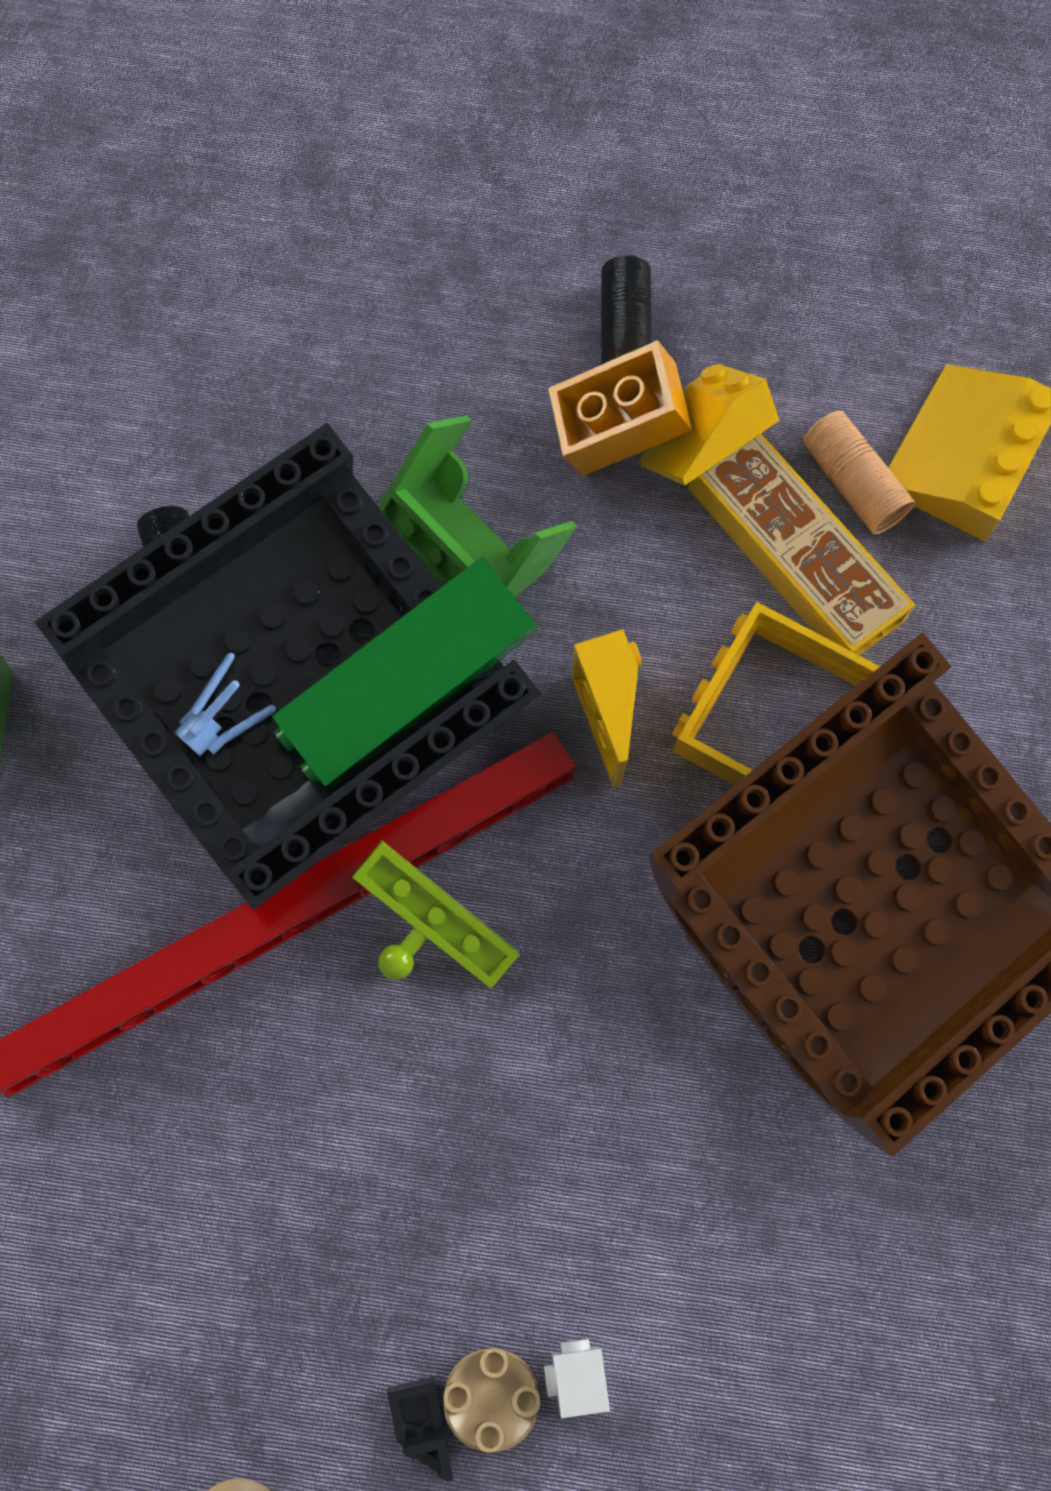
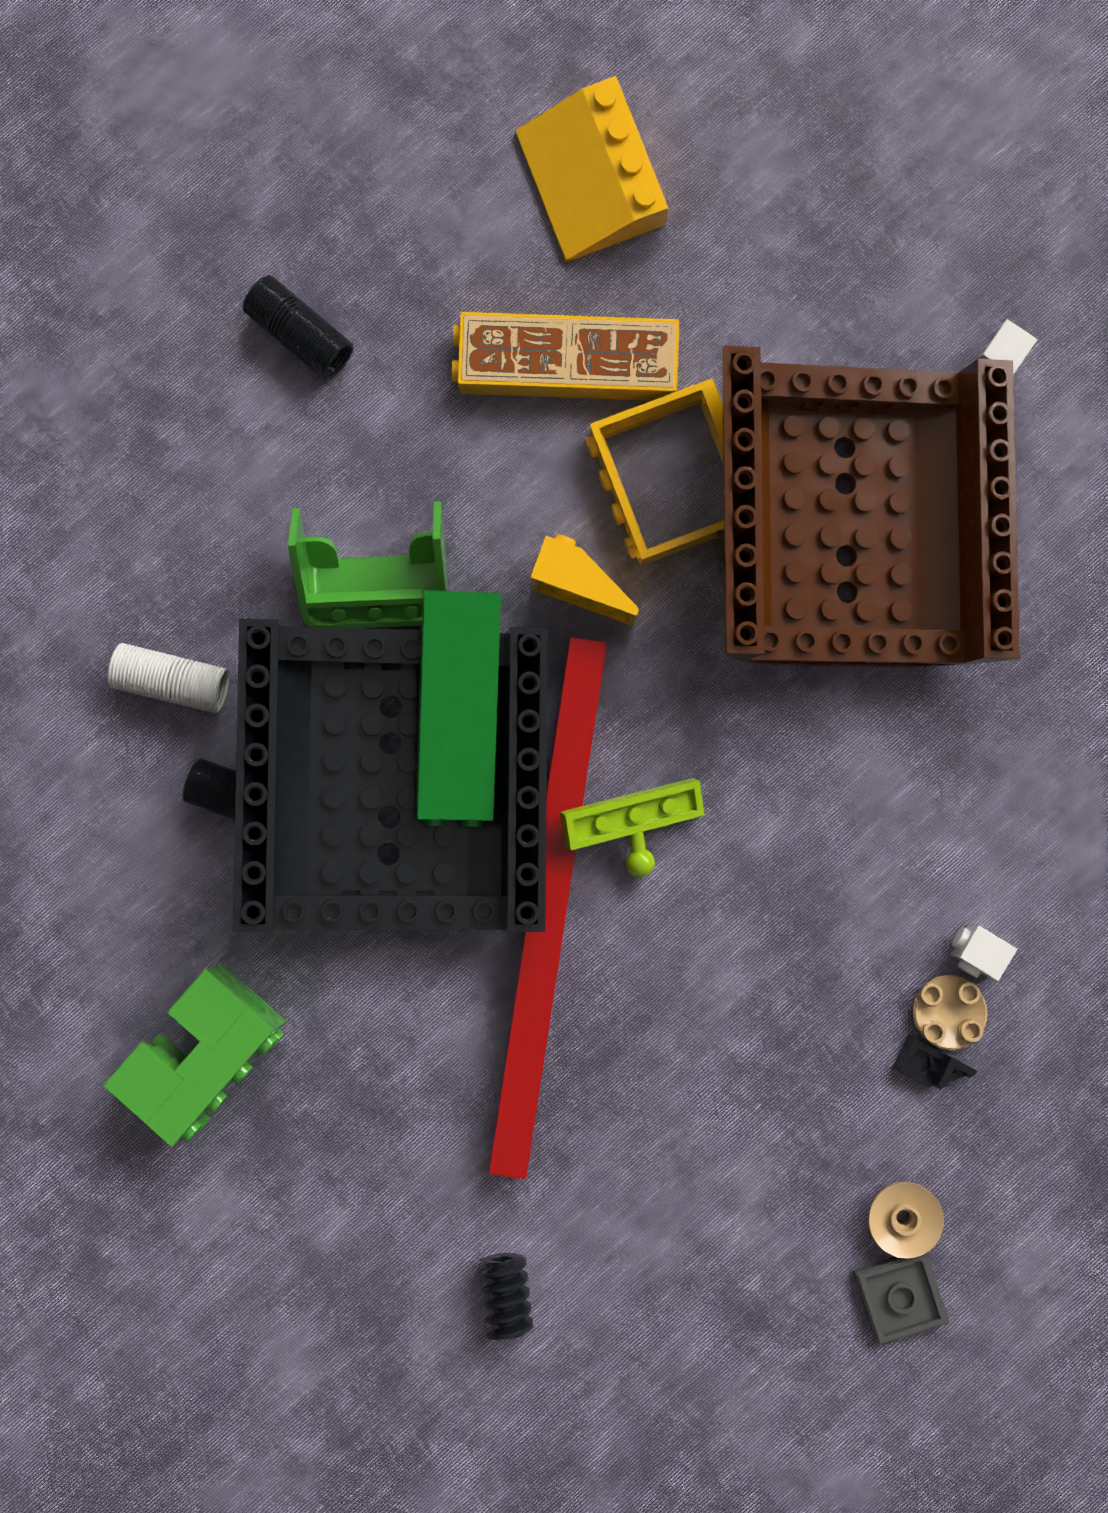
camera: 45 degrees left, 15 degrees up
light blue plant [174,653,276,756] -> none
light orange brick [548,340,693,476] -> none
yellow slope [639,364,780,485] -> none
light nougat piece [802,411,915,534] -> none
none -> white piece [107,643,229,714]

